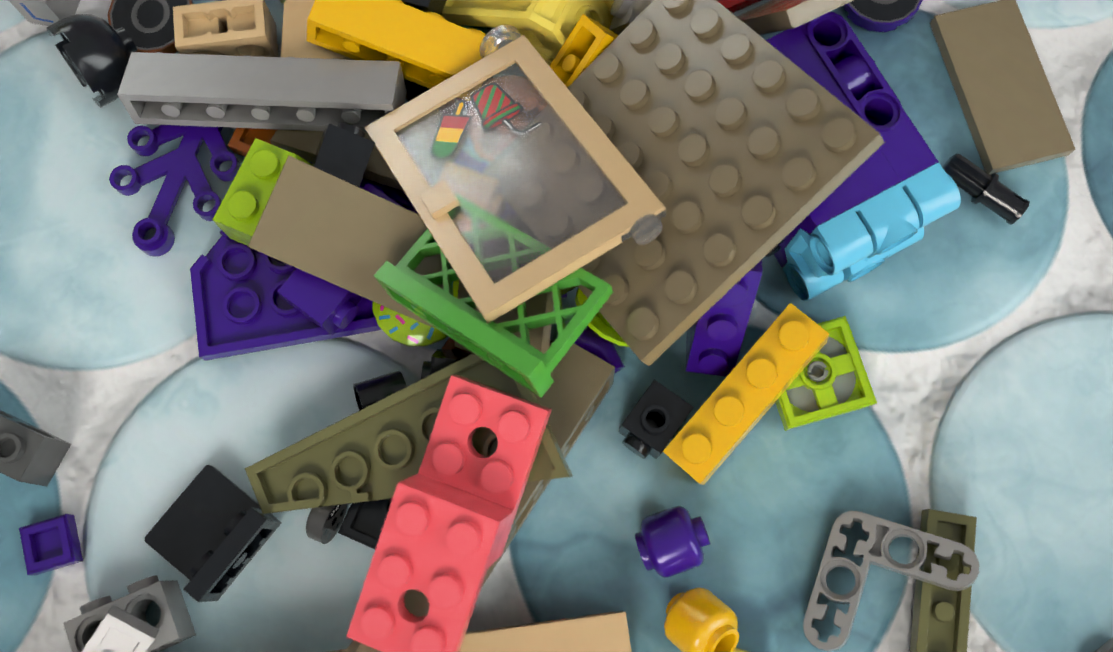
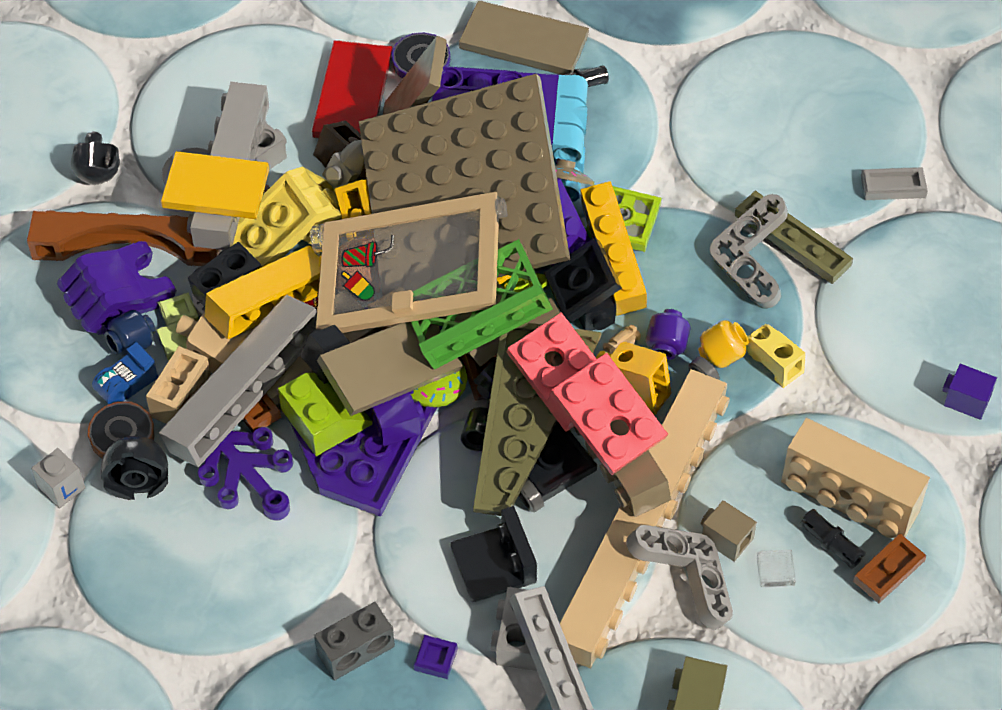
camera: 55 degrees left, 20 degrees down
none -> black tile [543,237,622,323]
none -> dark tan dish [555,158,594,186]
none -> yellow torso [596,342,672,416]
none -> tan piece [603,325,641,354]
none -> dark grey tile [688,356,720,380]

